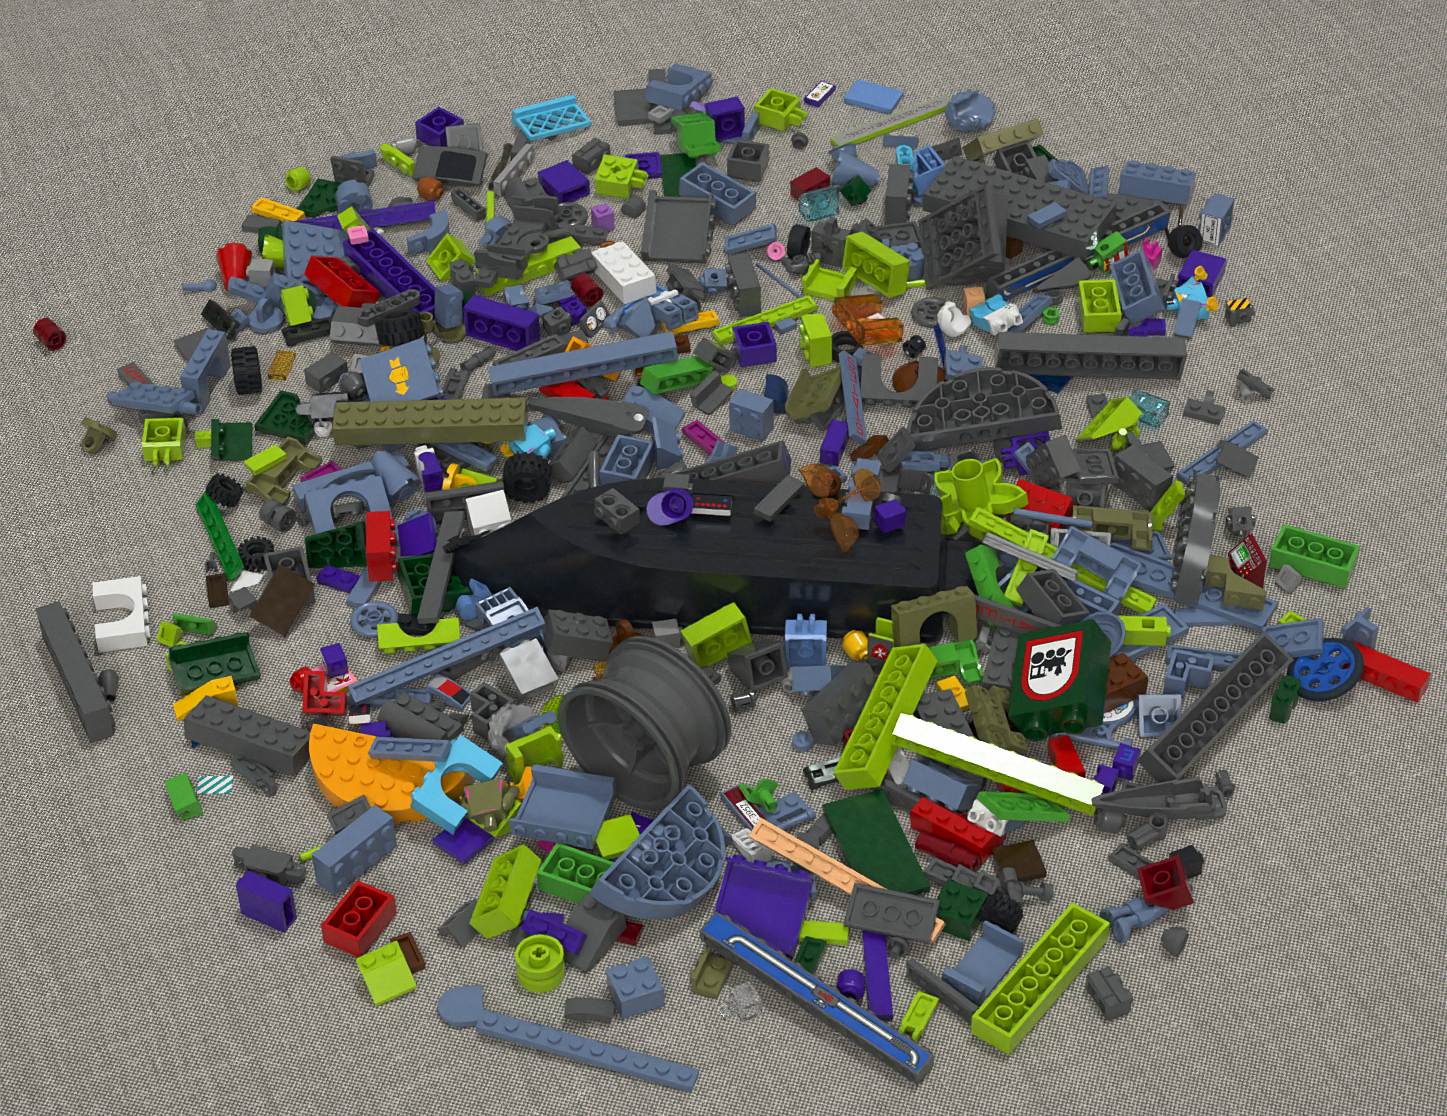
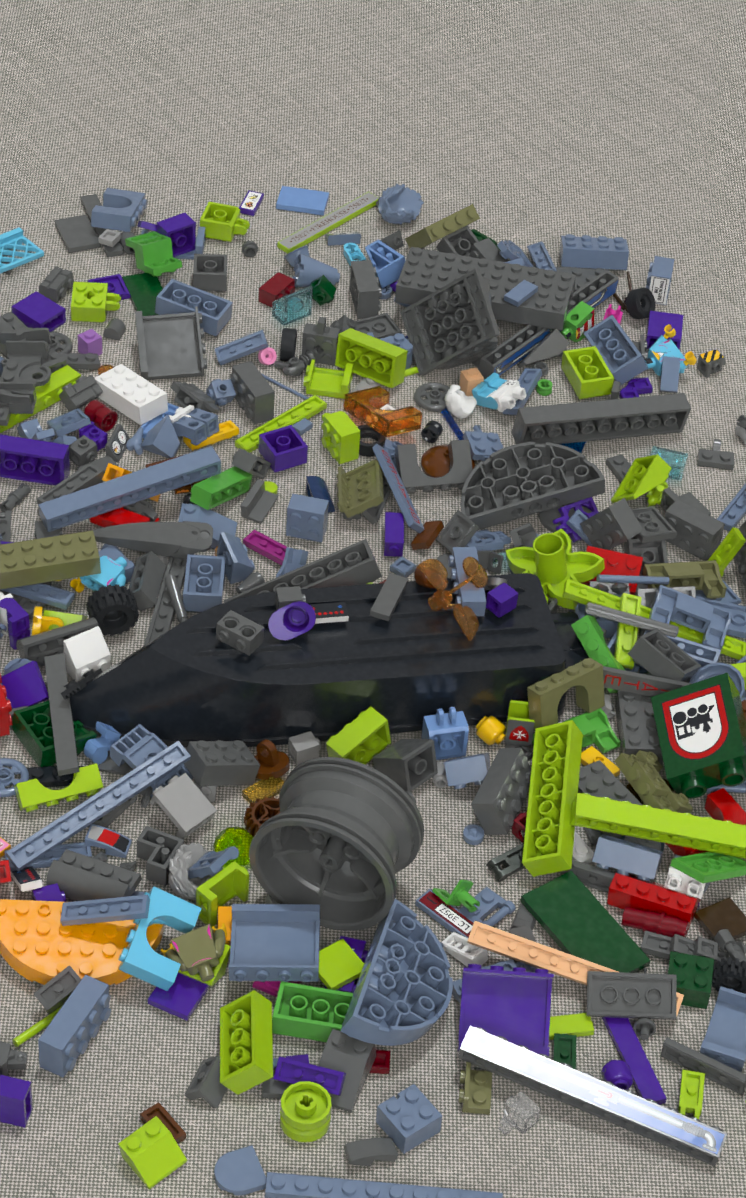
camera: 20 degrees left, 0 degrees up
red brick [321,880,397,957] -> none

